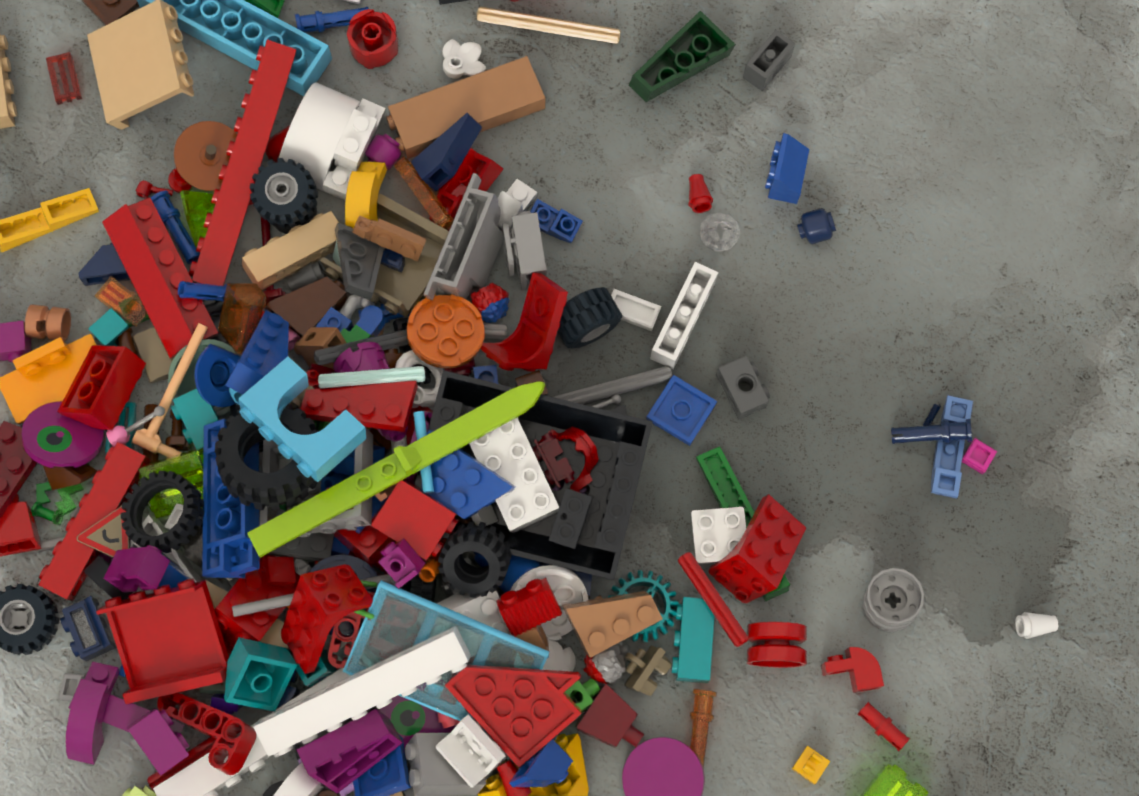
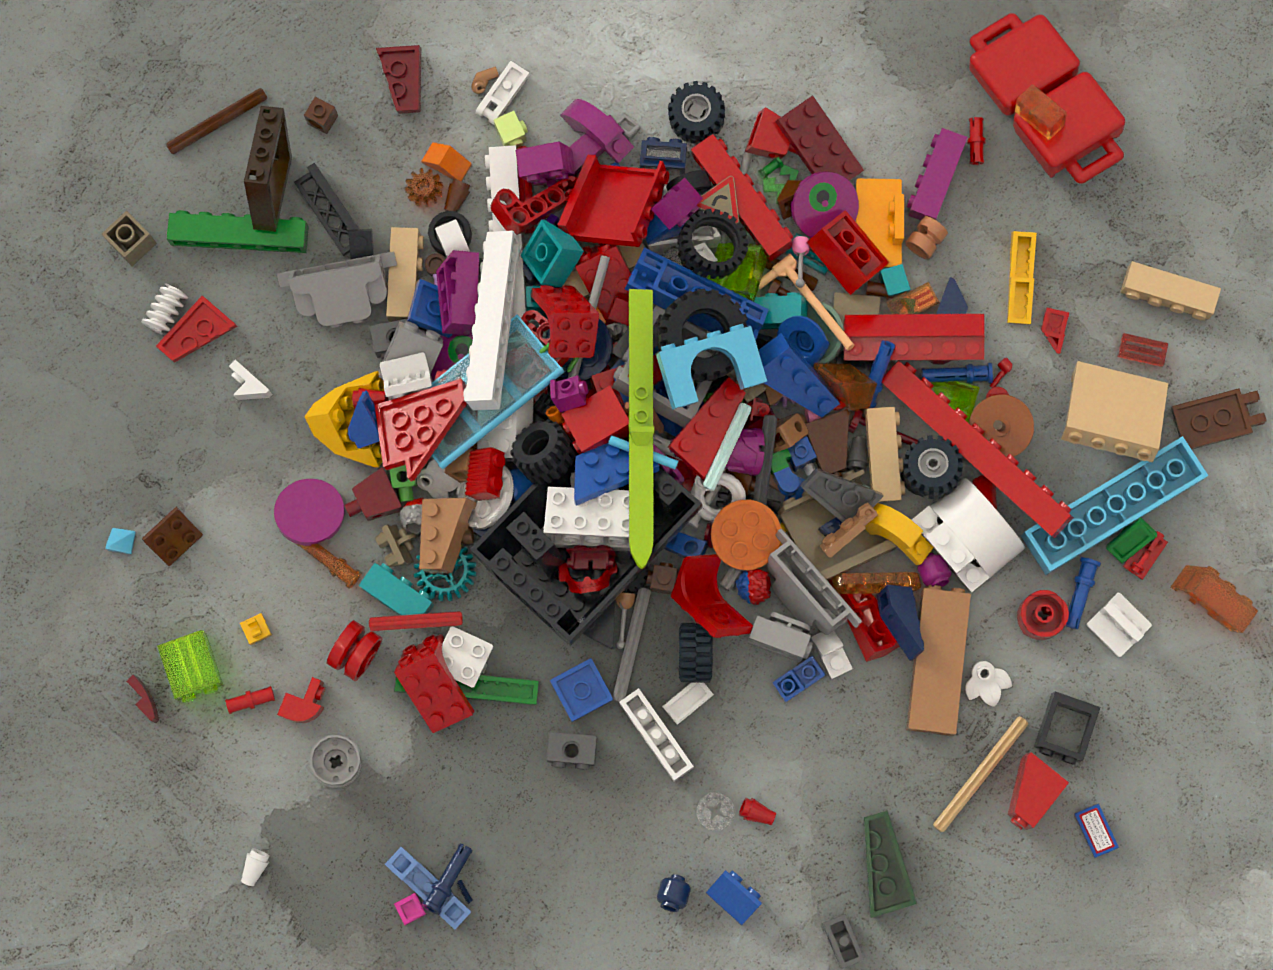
camera: 125 degrees right, 5 degrees up
none -> red slope [1041,307,1069,354]

